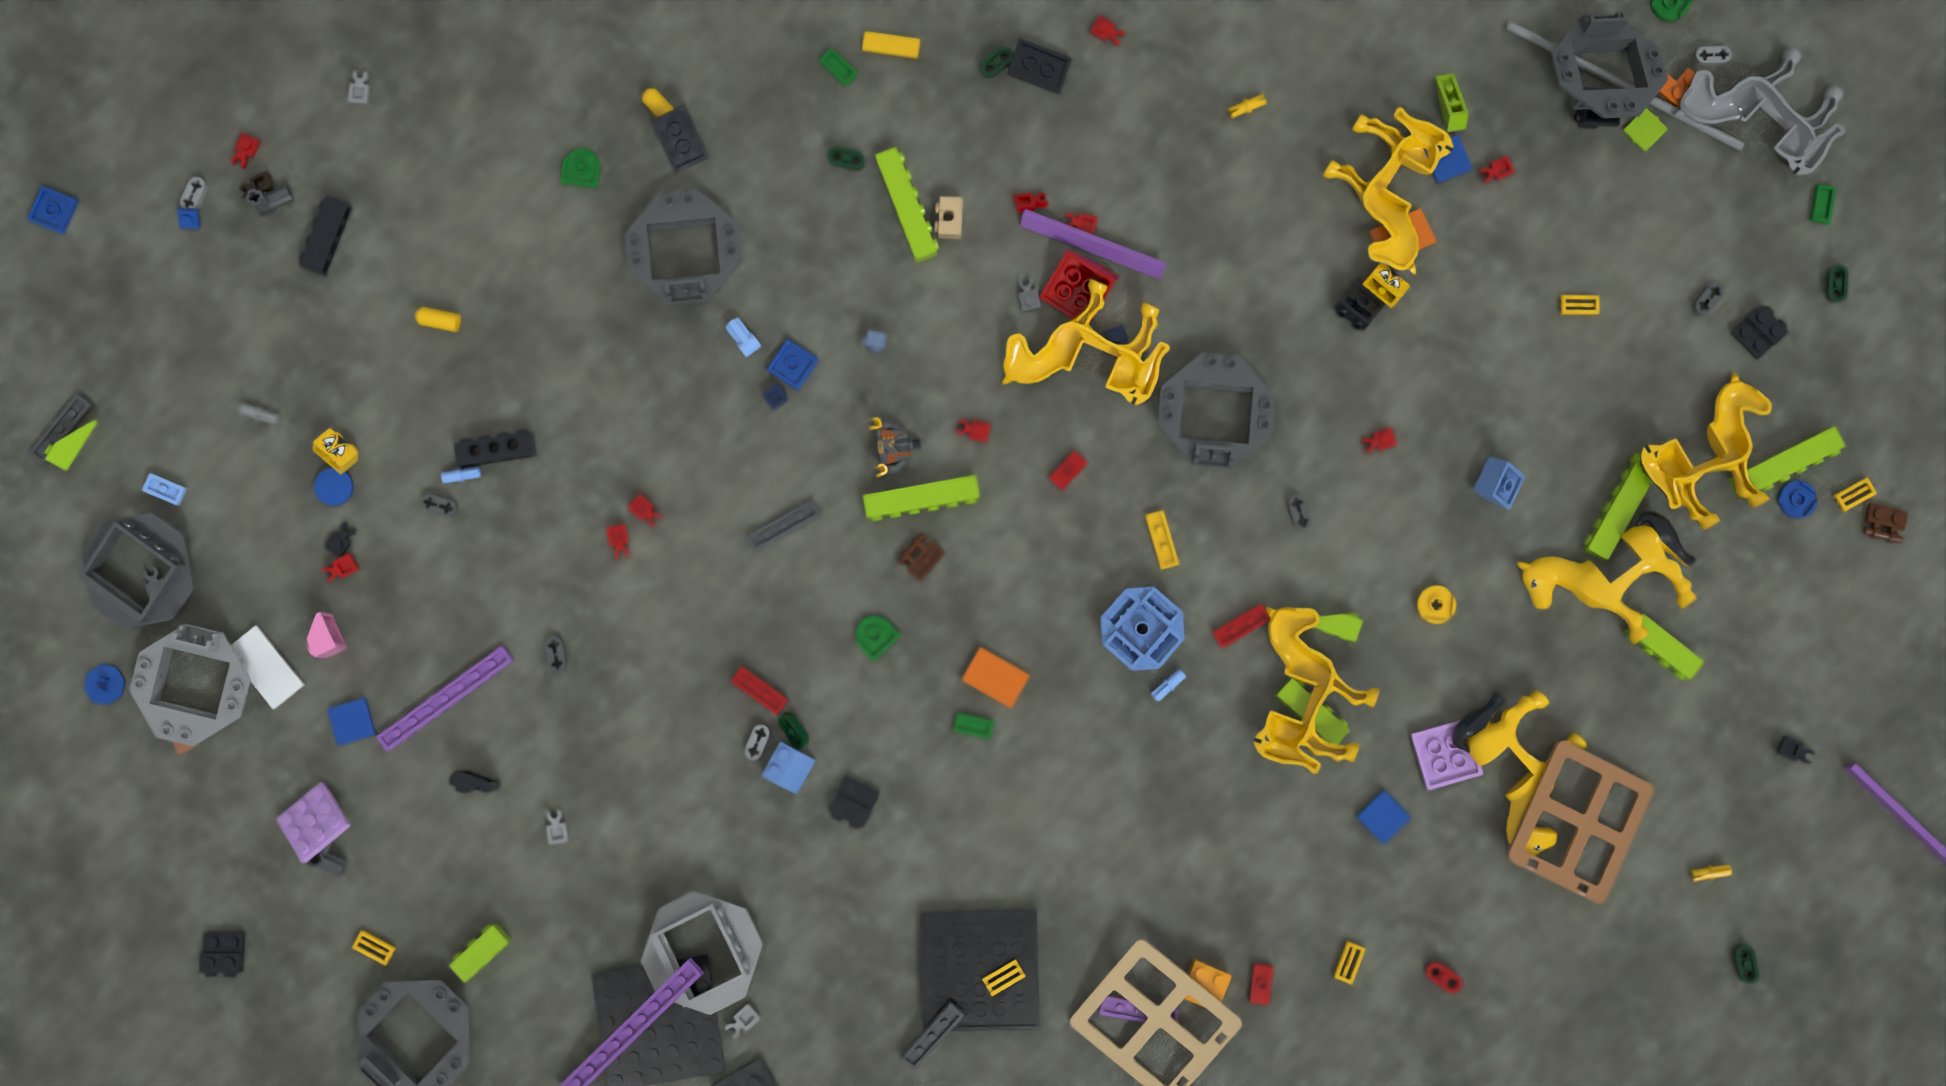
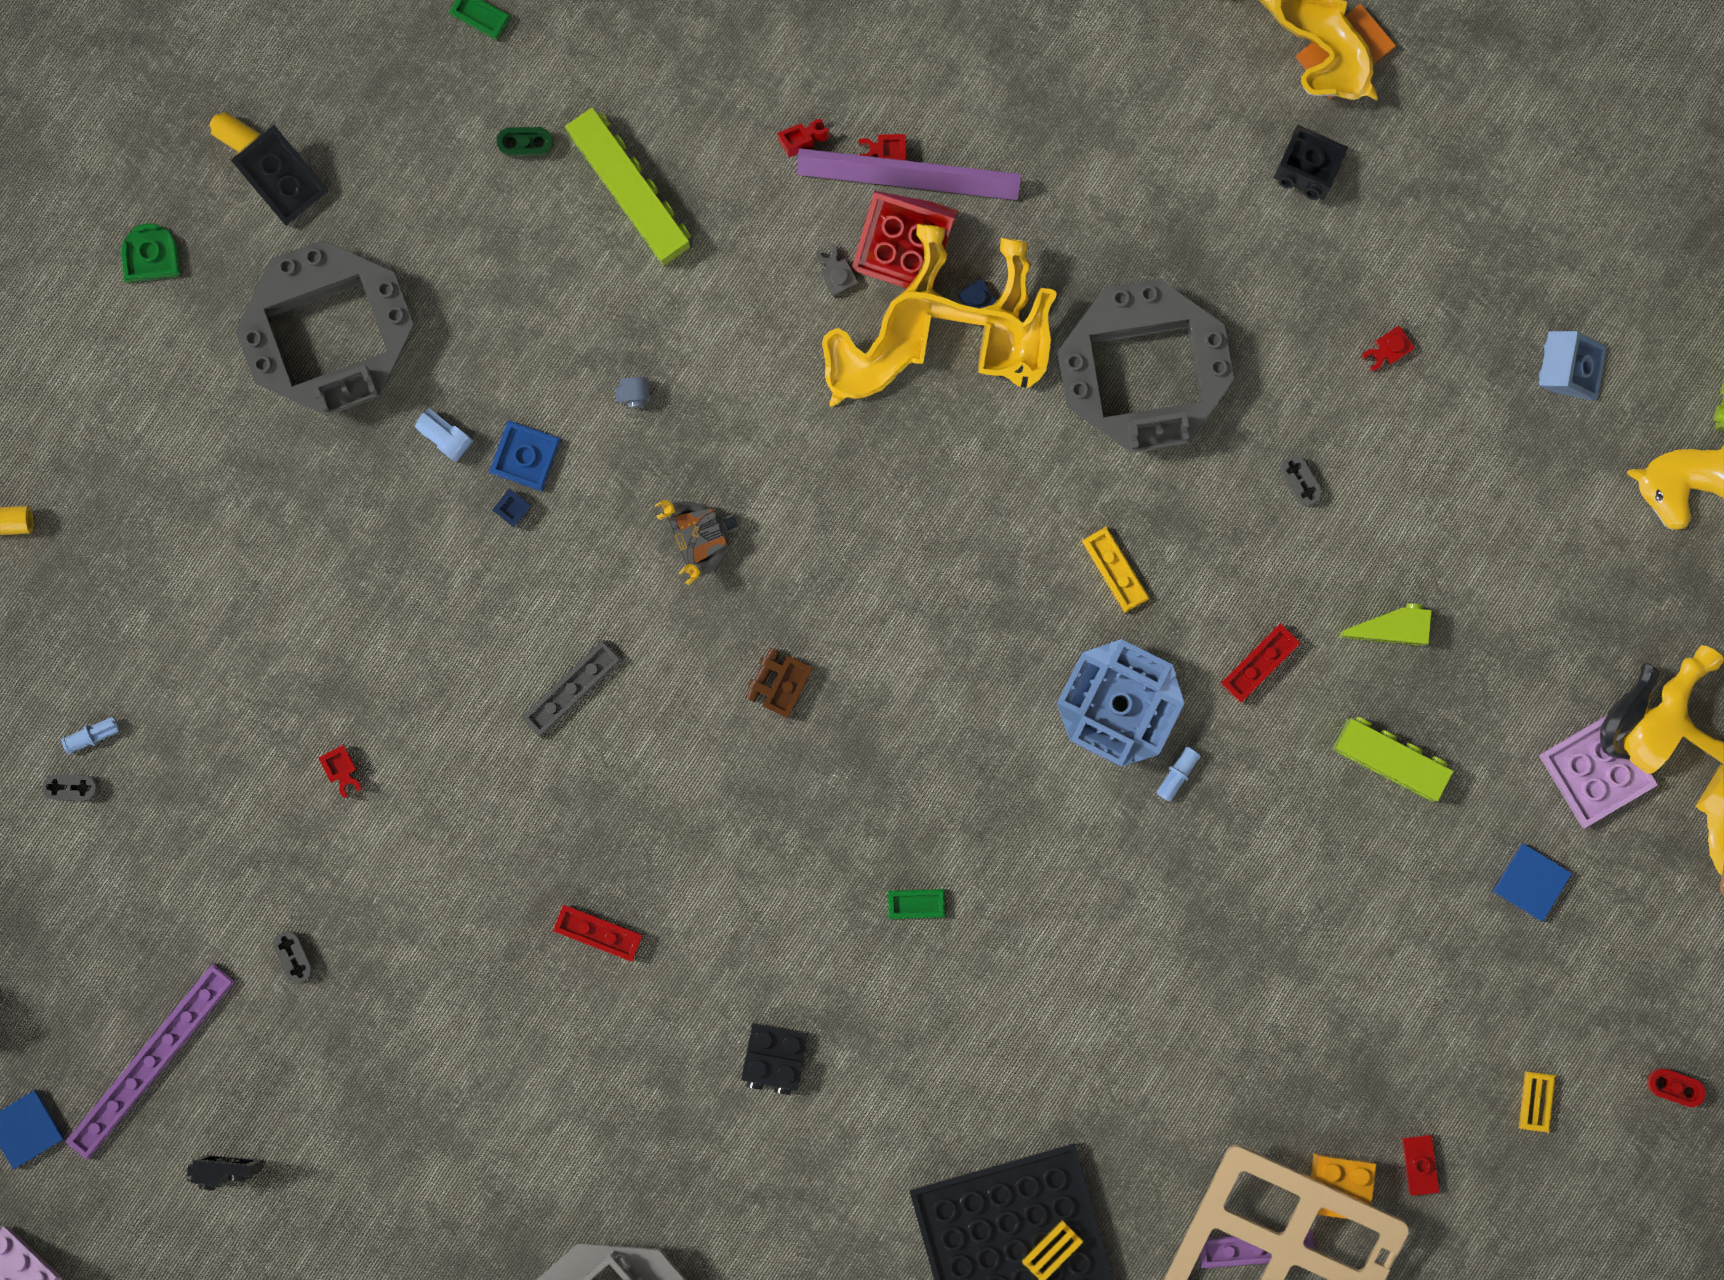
camera: 10 degrees left, 0 degrees up
black brick [454,429,537,468] -> none
light grey plate [546,809,570,845] -> none
red plate [627,494,663,527] -> none
light grey beam [745,725,770,760] -> none
medium blue slope [761,741,816,794] -> none
dark green plate [778,712,809,749] -> none
green tile [855,616,902,662] -> none
lime brick [863,475,980,522] -> none
tan brick [935,196,963,239] -> none
red plate [956,419,991,444] -> none
orange tile [961,647,1030,709] -> none
red plate [1048,450,1088,491] -> none
yellow animal [1253,607,1380,774] -> none
yellow brick [1363,263,1411,309] -> none
yellow plate [1416,586,1456,624] -> none
yellow tile [1560,295,1600,315] -> none

